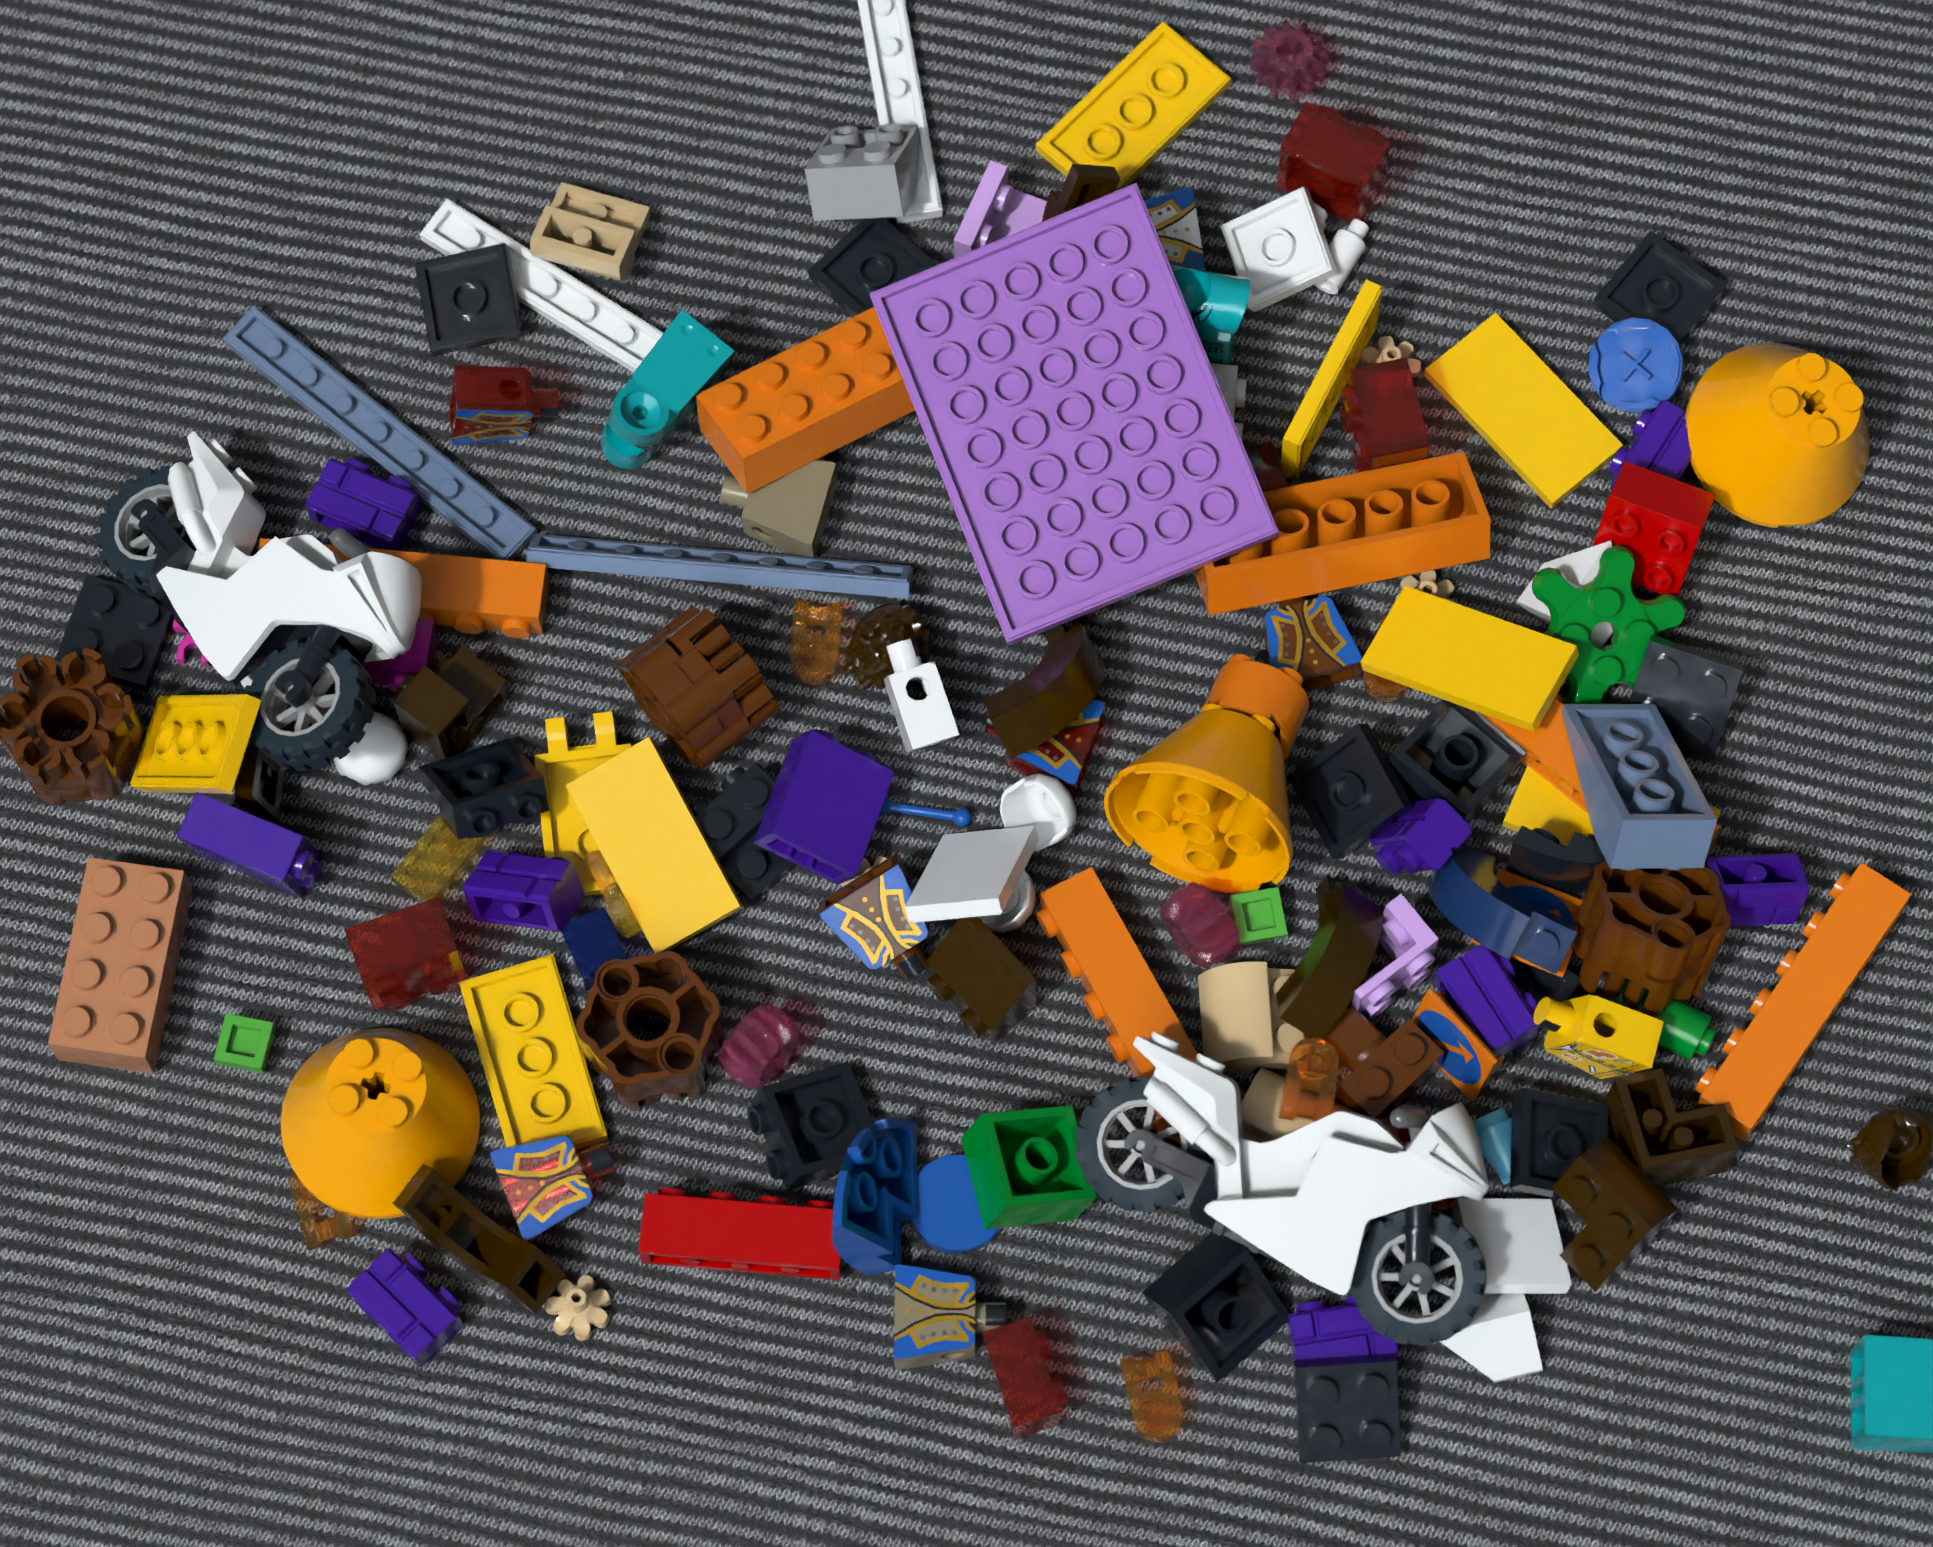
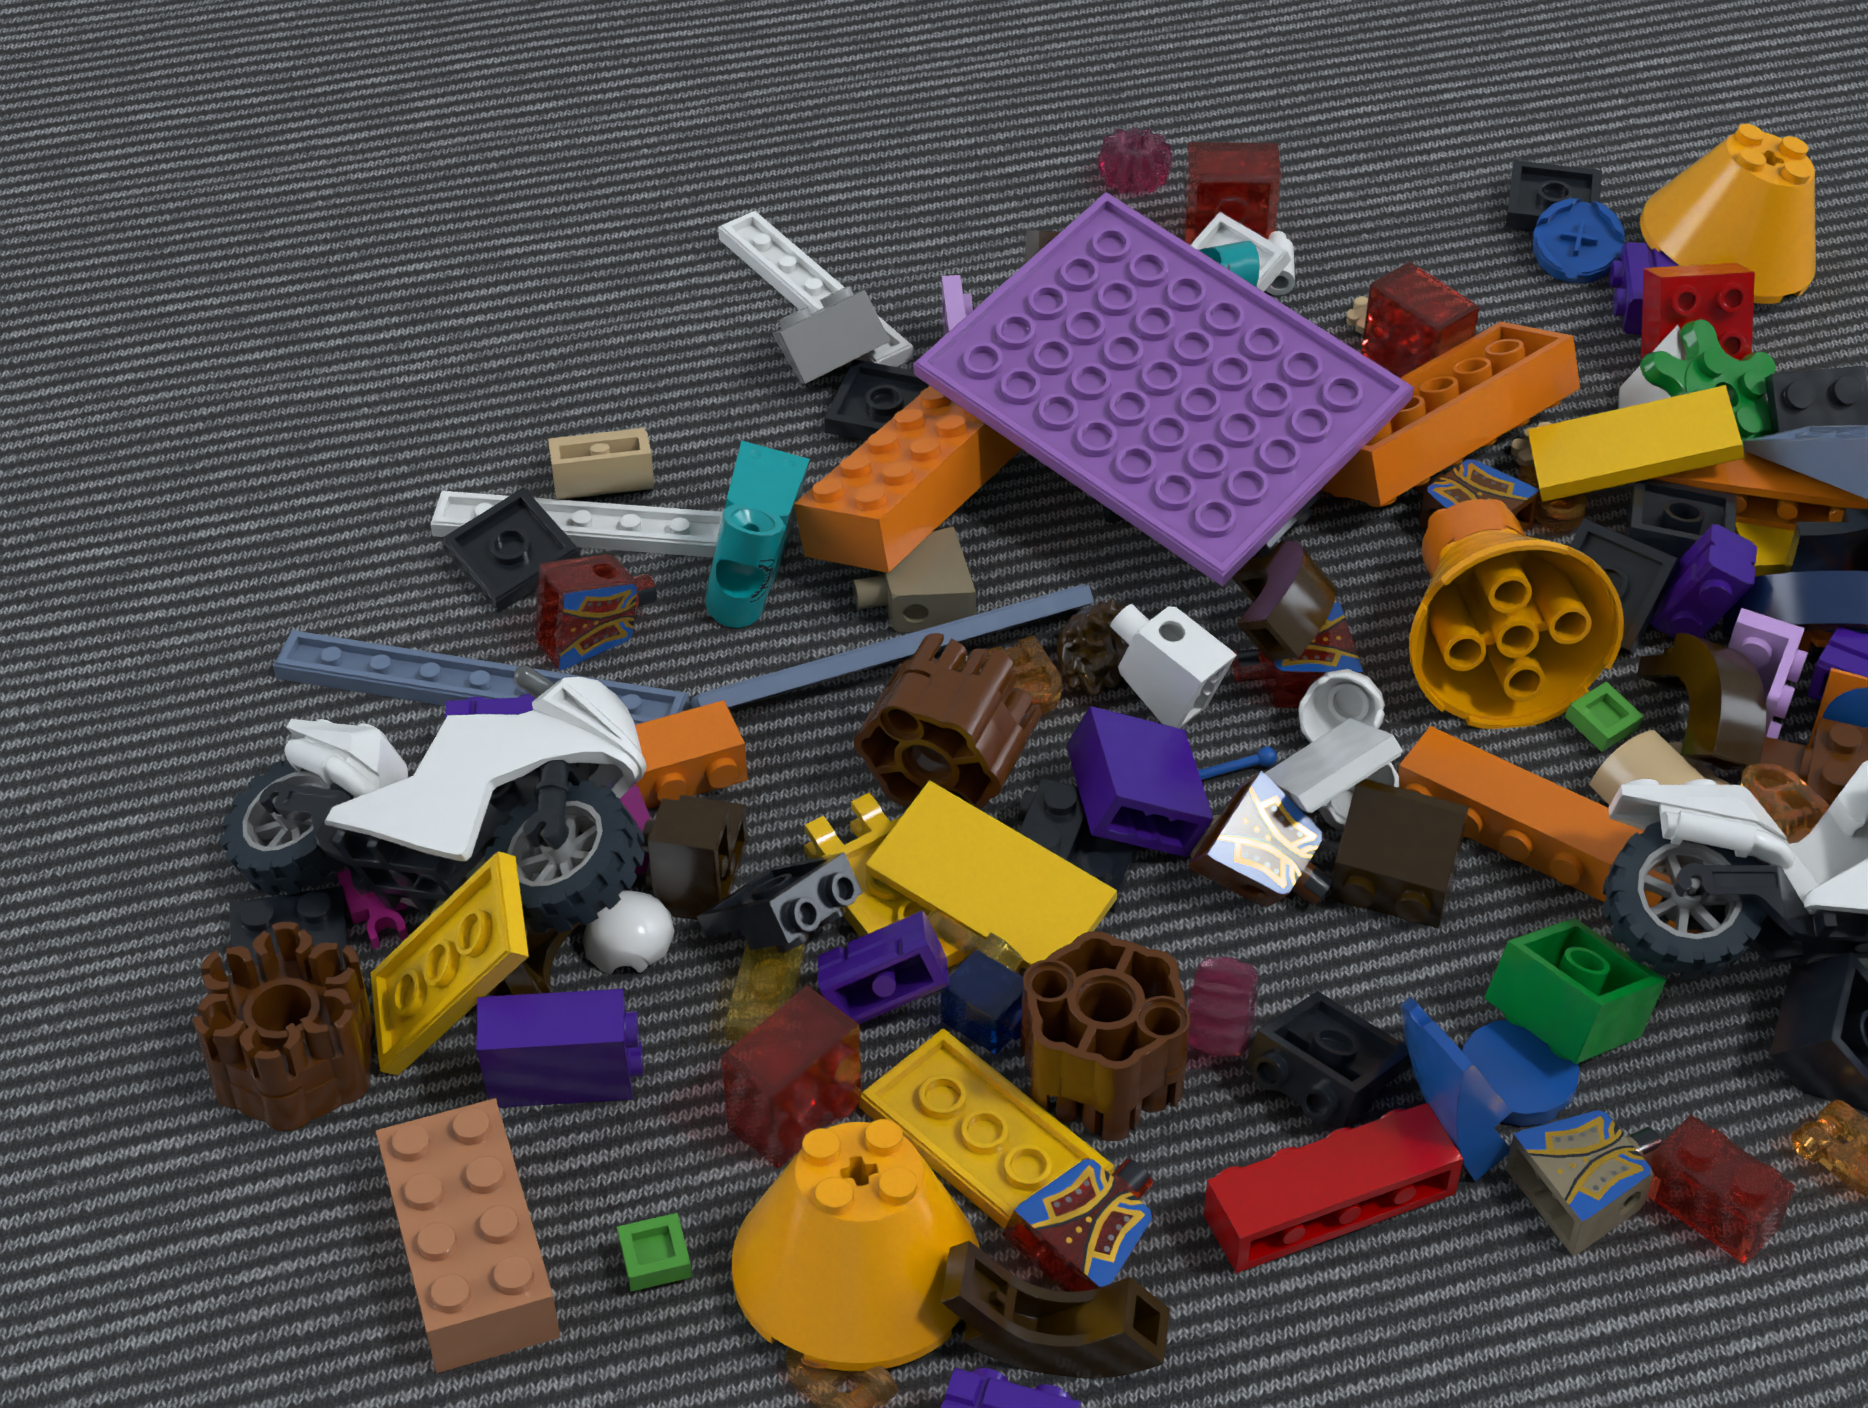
camera: 30 degrees left, 25 degrees down
tan plant [545,1275,612,1341] -> none
yellow tile [1036,22,1231,191] -> none
clear pink gear [1160,882,1240,968] -> none
yellow tile [1279,279,1382,481] -> none
yellow tile [1424,312,1623,509] -> none

